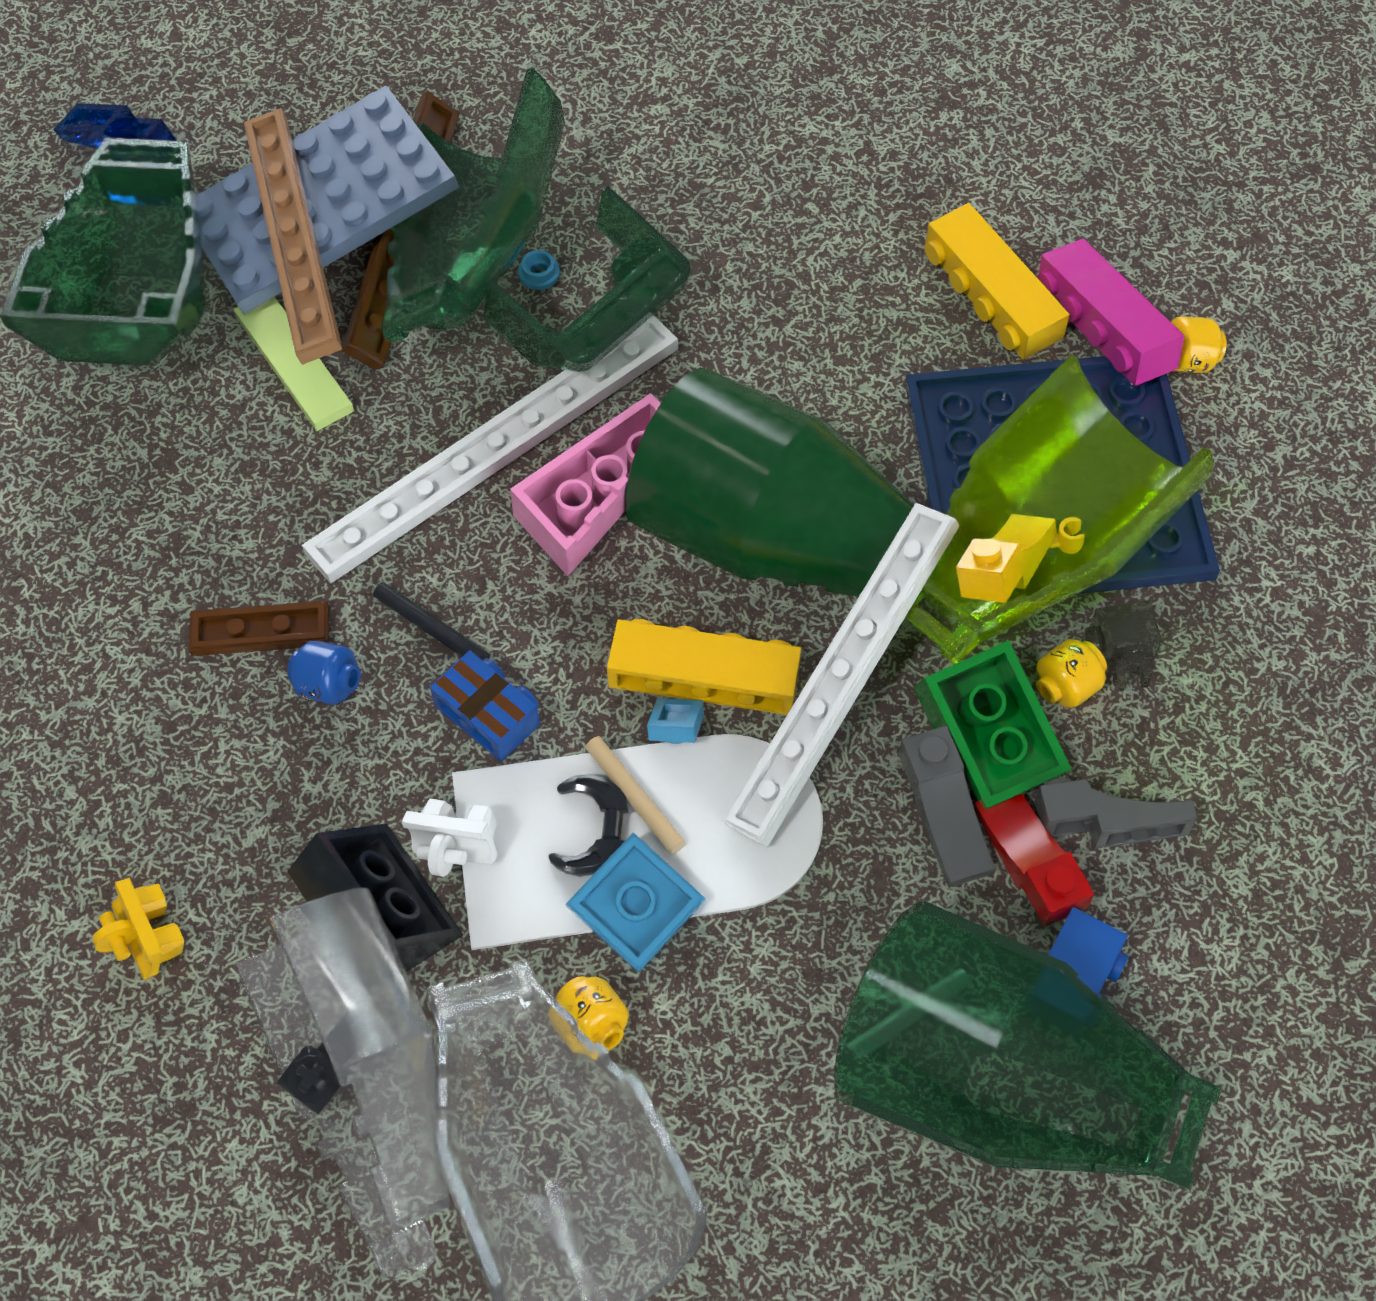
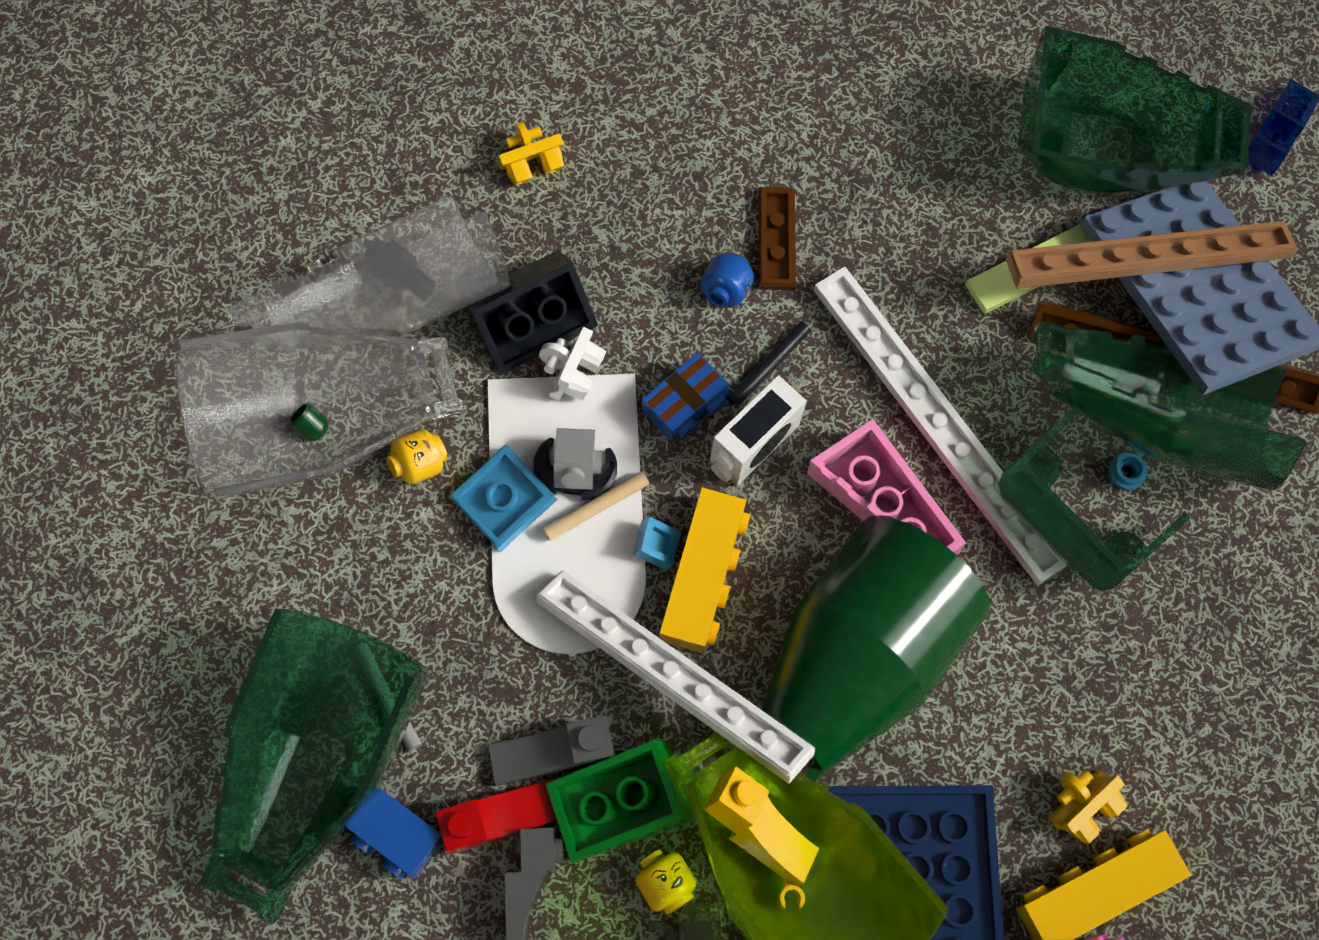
camera: 90 degrees right, 10 degrees up
none -> dark green piece [289,403,329,441]
none -> light grey brick [554,428,602,490]
none -> white brick [710,375,807,486]
none -> yellow hips [1047,770,1127,844]

